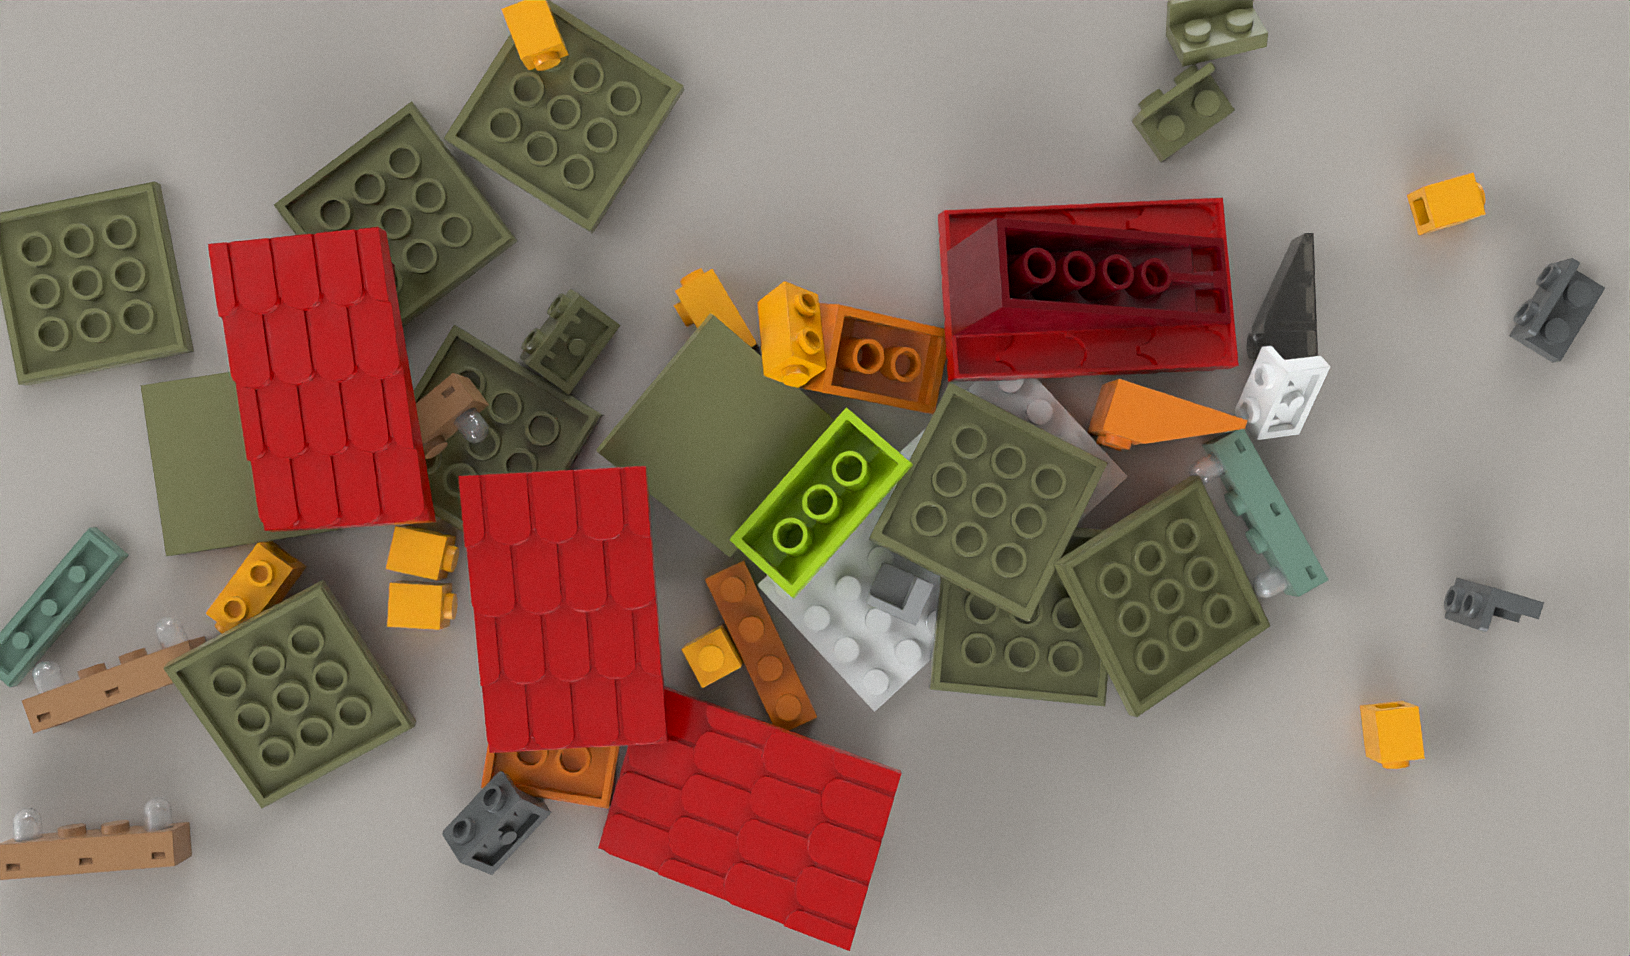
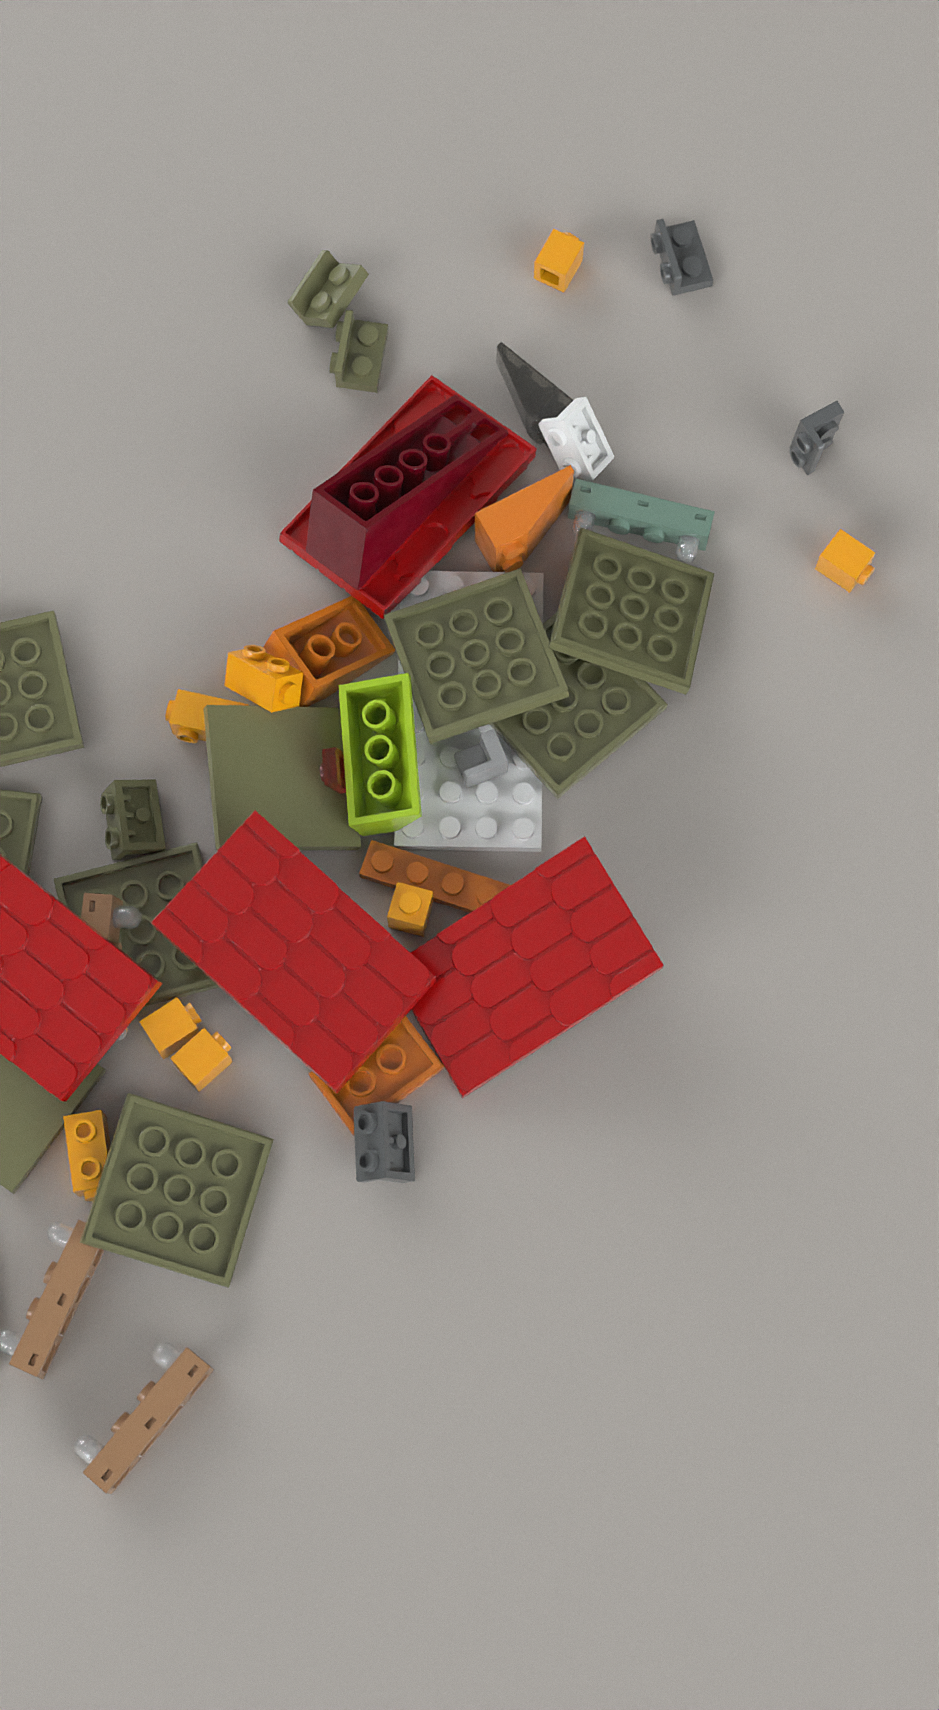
camera: 45 degrees left, 15 degrees down
none -> clear red plate [320,747,346,794]

